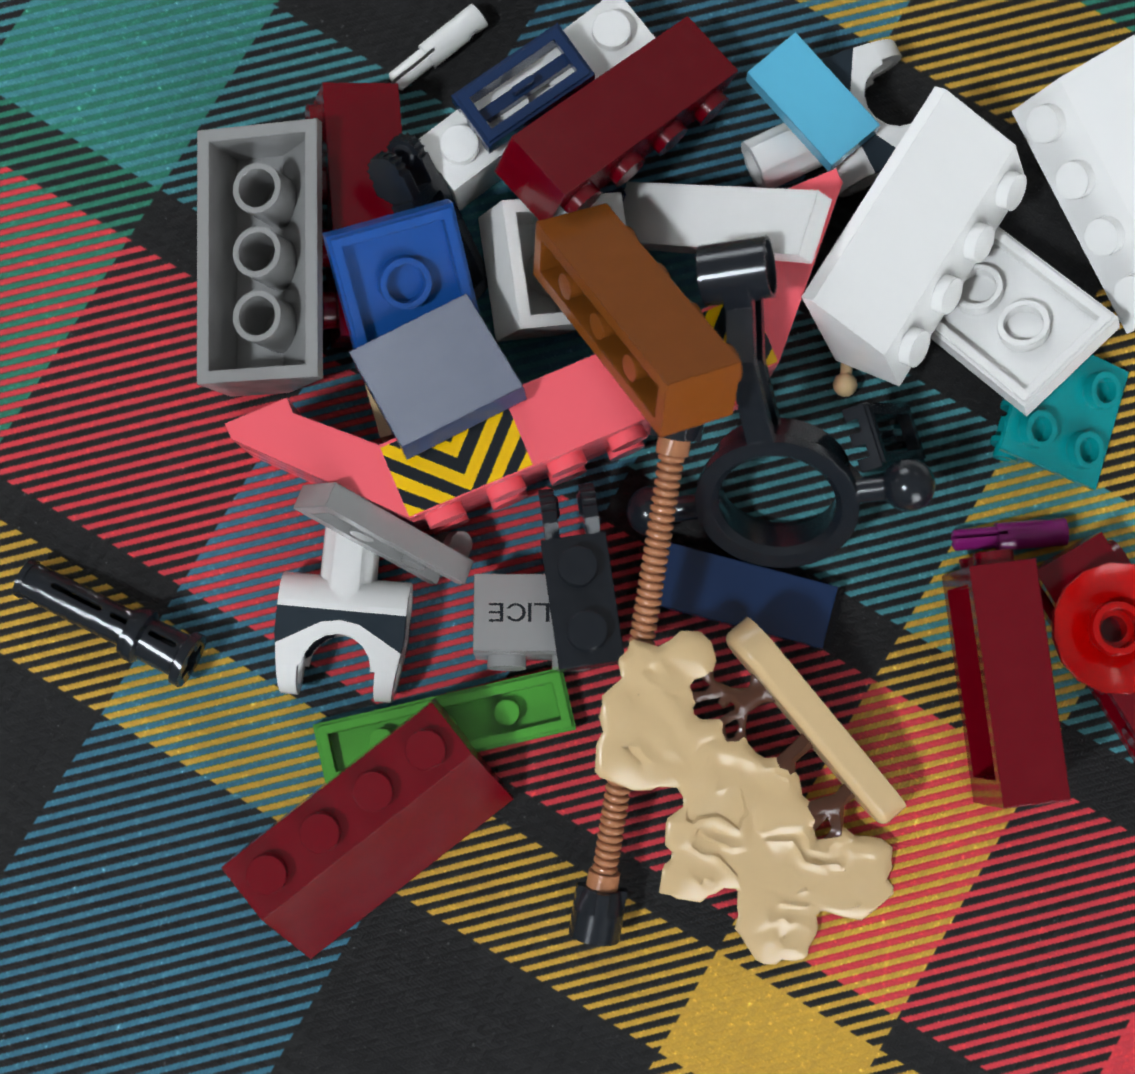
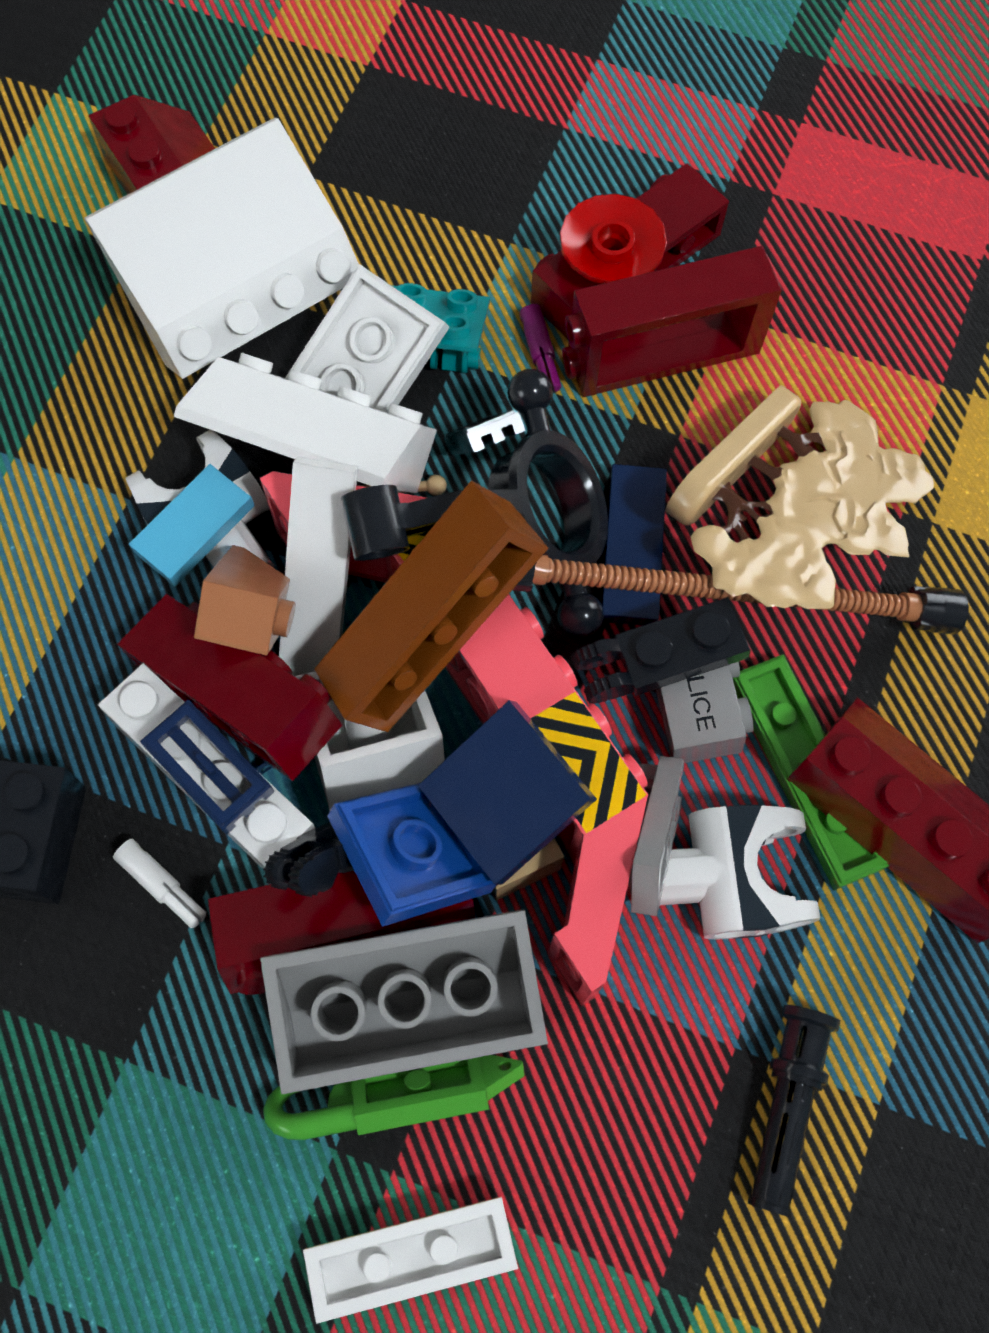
camera: 100 degrees left, 15 degrees down
none -> nougat slope [194,545,296,655]
none -> bright green plate [263,1055,525,1140]
none -> white plate [303,1197,518,1324]

